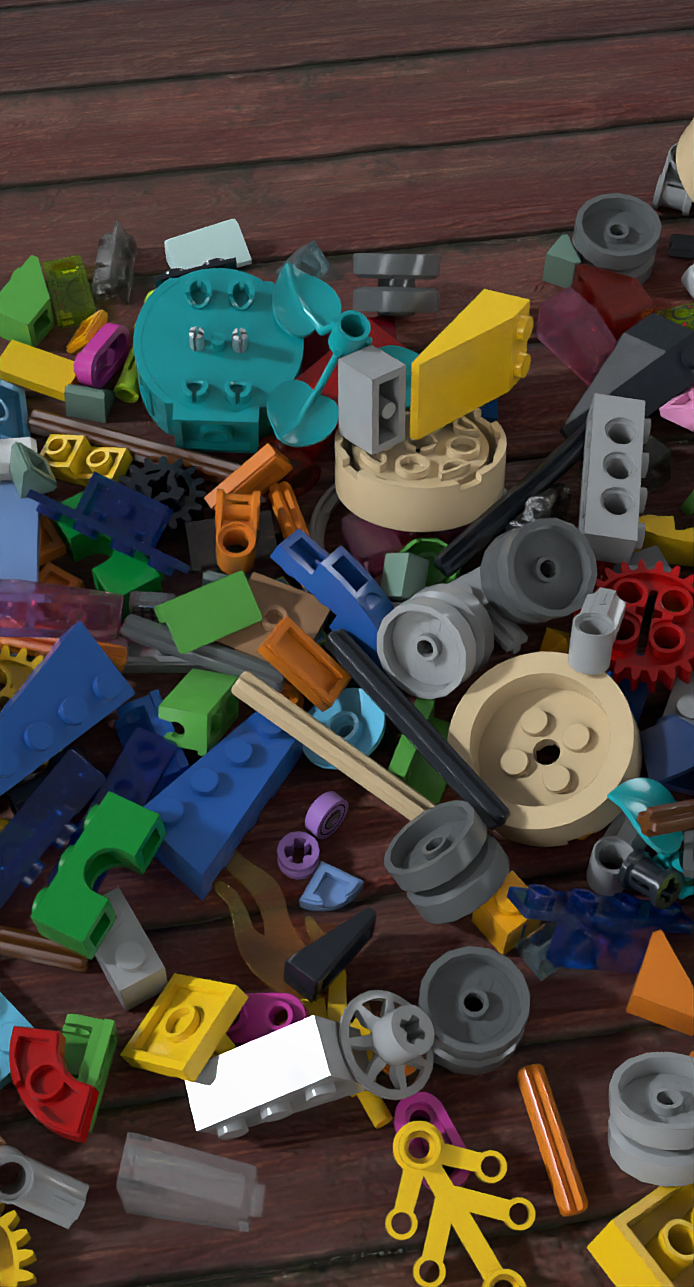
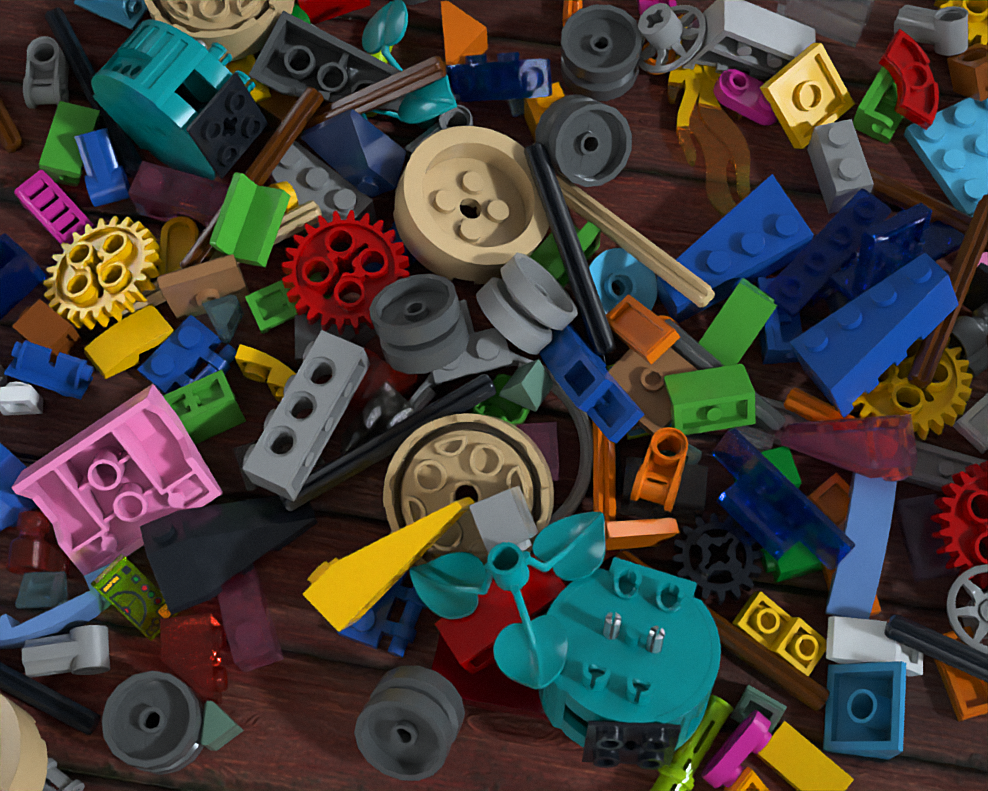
camera: 155 degrees left, 10 degrees up
sand green slope [9,441,57,499] -> none
green arch [30,791,167,960] -> none
medium lavender bush [277,831,320,880] -> none
black slope [283,907,377,1003] -> none
medium blue tile [299,861,364,912] -> none
medium lavender tile [305,791,349,839] -> none
light grey piece [568,587,626,675] -> none

